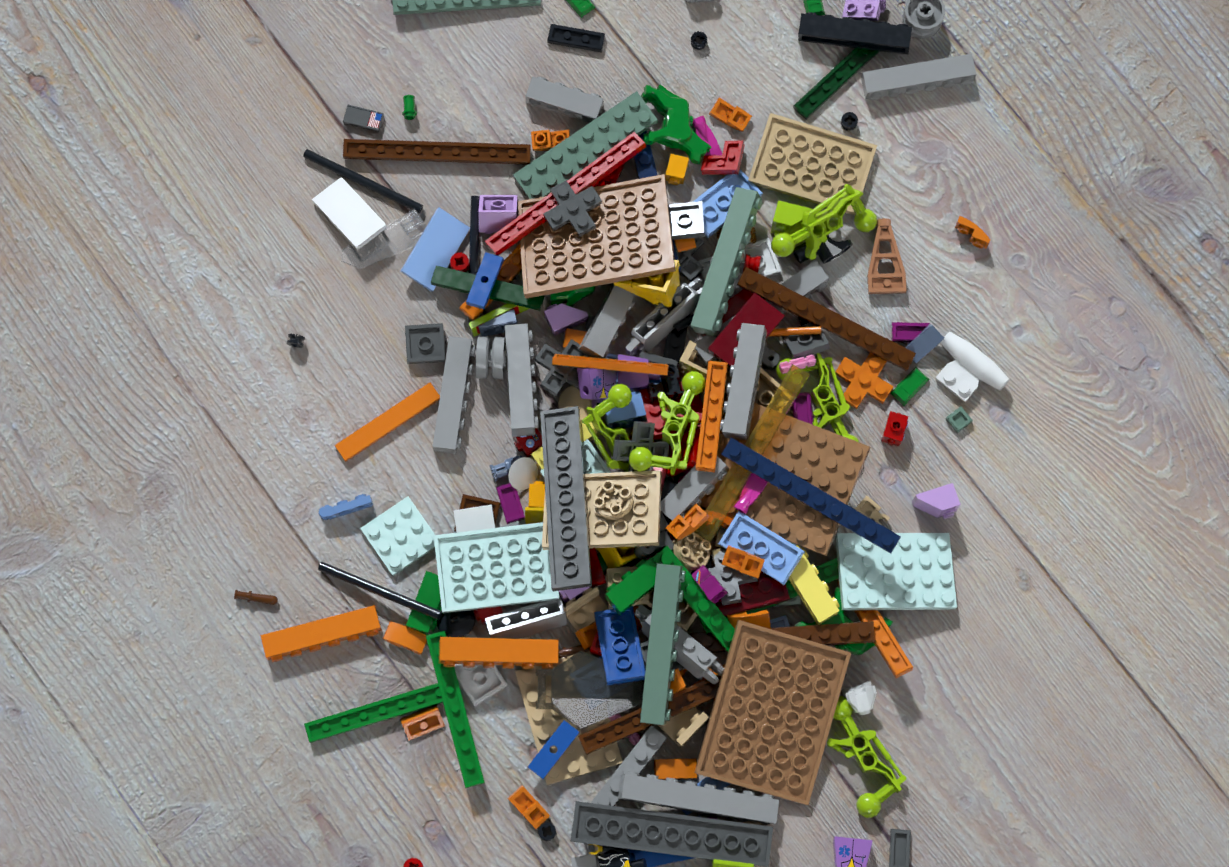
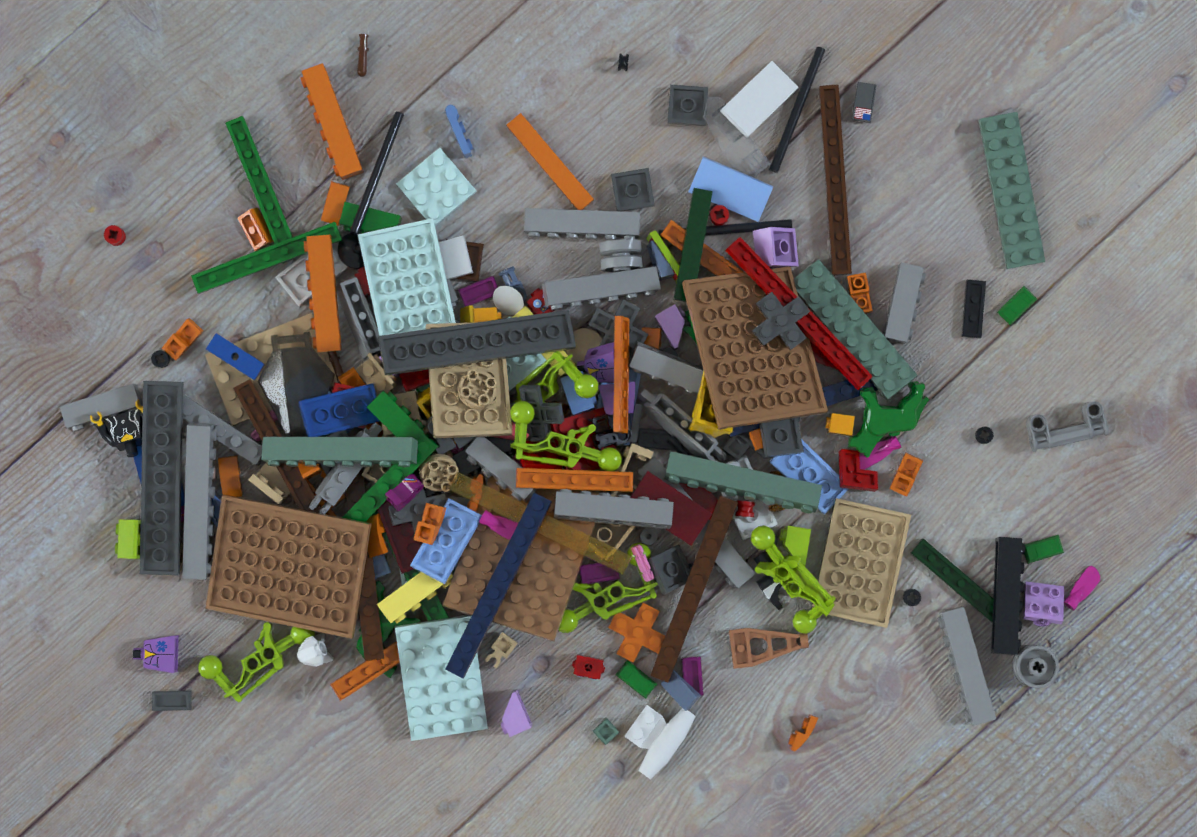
camera: 90 degrees right, 10 degrees up
green pin [402,95,417,120] -> none
blue tile [466,252,504,310] -> none
orange slope [666,504,710,541] -> none
orange bar [768,326,822,337] -> none
none -> dark grey plate [668,84,708,126]

